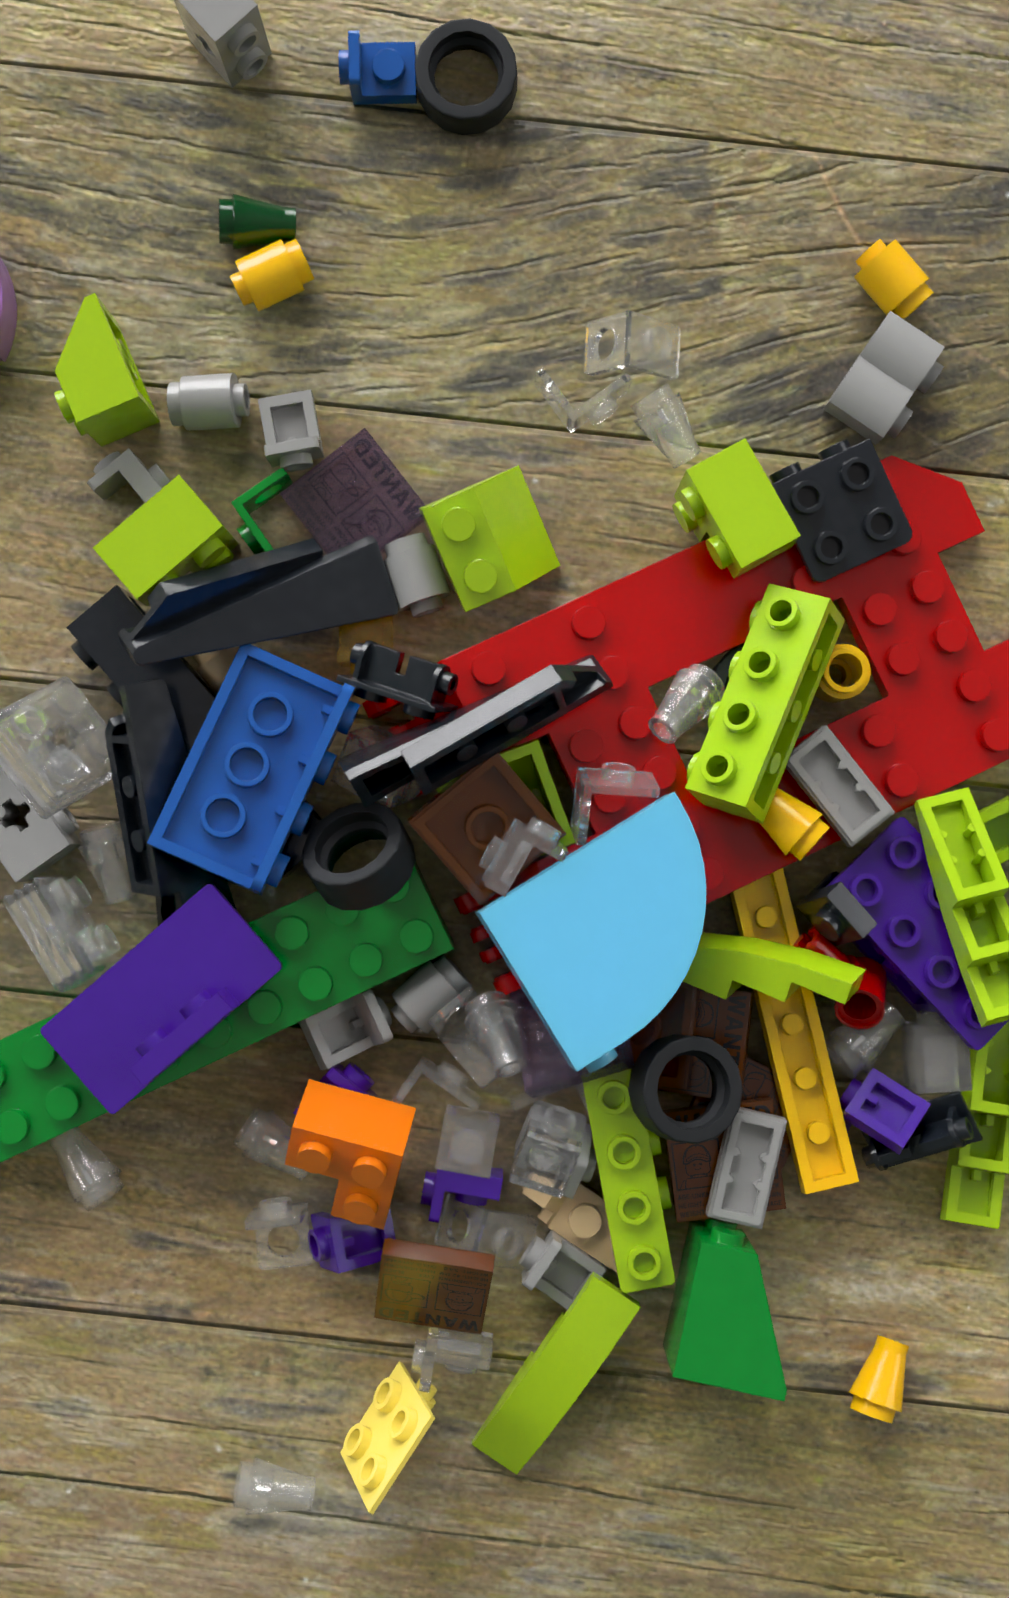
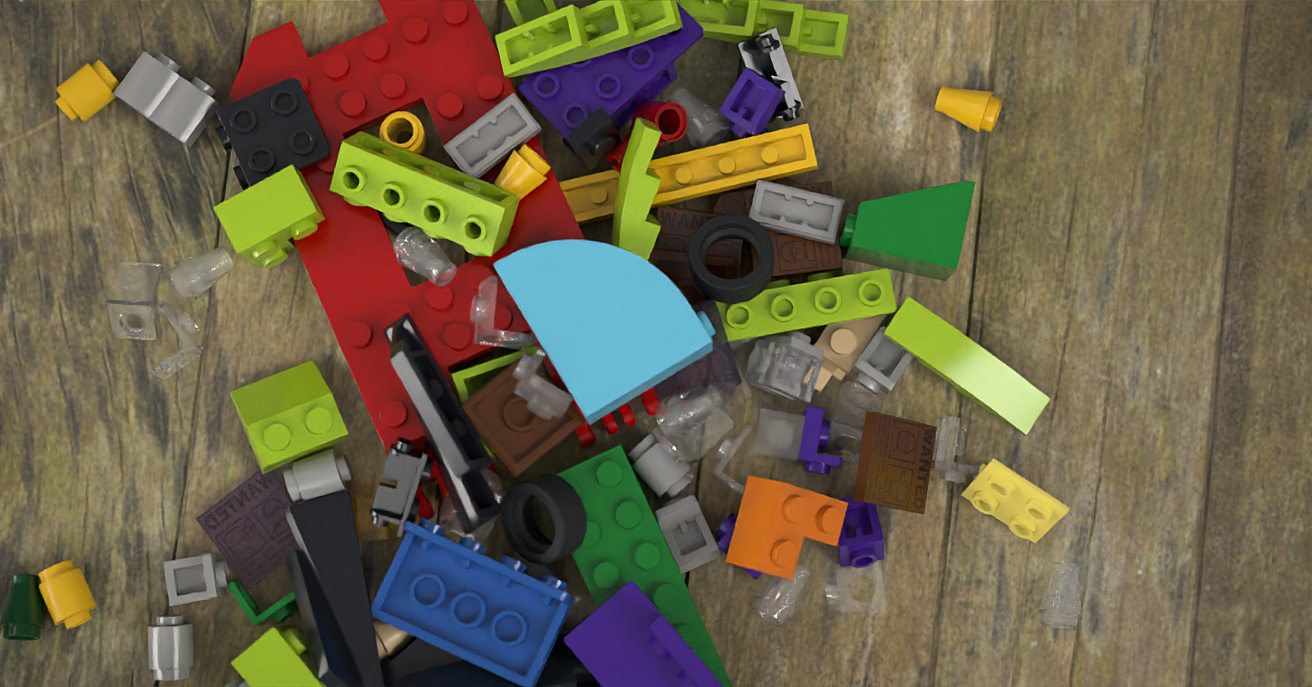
camera: 85 degrees left, 5 degrees down
clear brick [901,1011,972,1094] -> none

